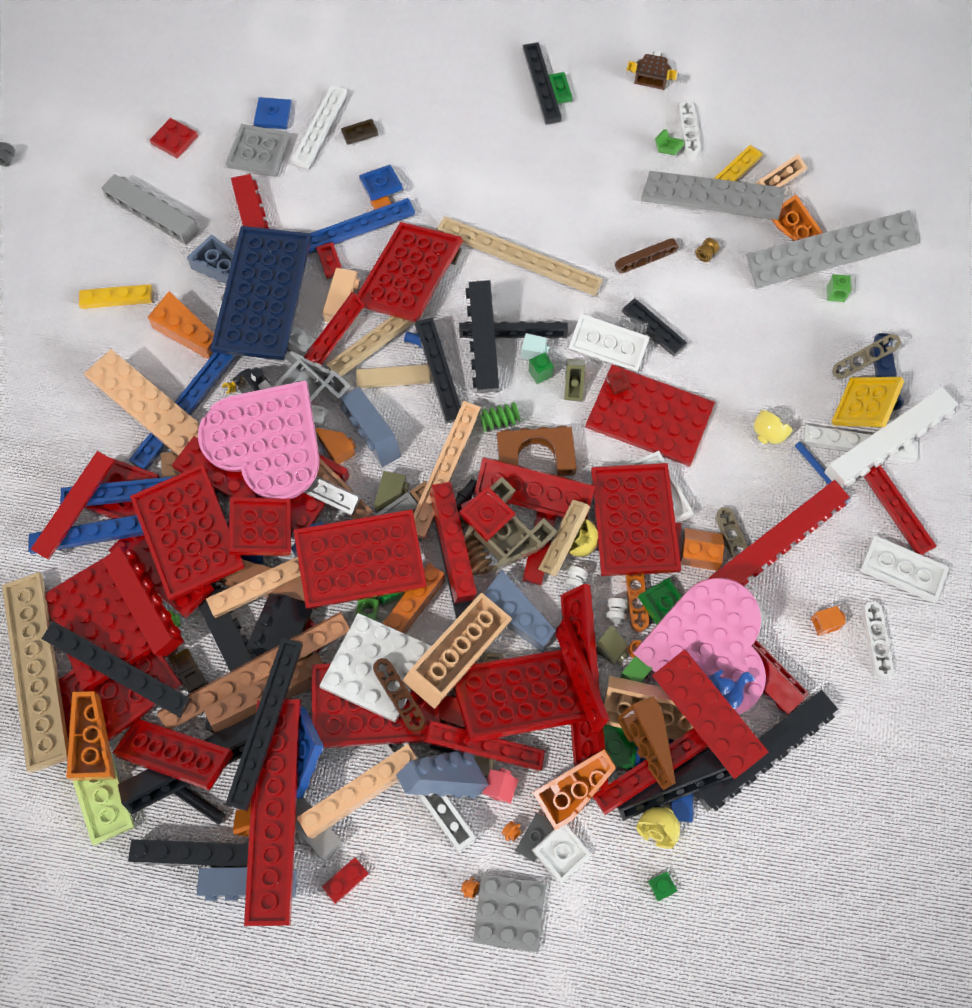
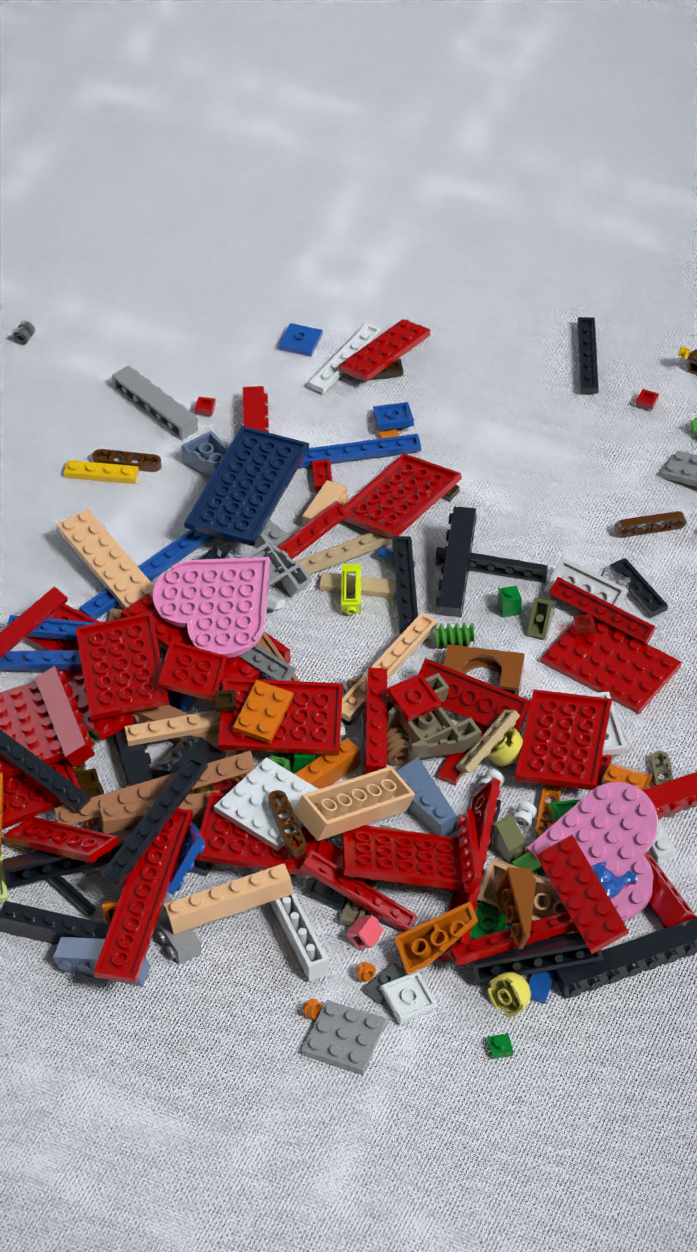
camera: 15 degrees right, 20 degrees down
orange wedge [147,291,214,359] -> none
red plate [150,117,198,159] -> none
light grey plate [226,124,290,177] -> none
orange slope [315,428,356,464] -> none
red plate [322,857,369,904] -> none
sand blue wedge [340,387,402,467] -> none
olive slope [374,471,409,513] -> none
sand blue wedge [396,751,489,799] -> none
tan plate [437,216,603,296] -> none
light aqua brick [521,333,549,359] -> none
green plate [549,72,572,104] -> none
none -> reddish brown beam [92,449,162,472]
none -> red plate [195,396,216,416]
none -> dark brown plate [215,689,237,712]
none -> orange plate [233,680,294,744]
none -> red plate [339,319,431,382]
none -> neon yellow window [341,564,362,615]
none -> red plate [549,577,656,644]
none -> red plate [636,389,659,410]

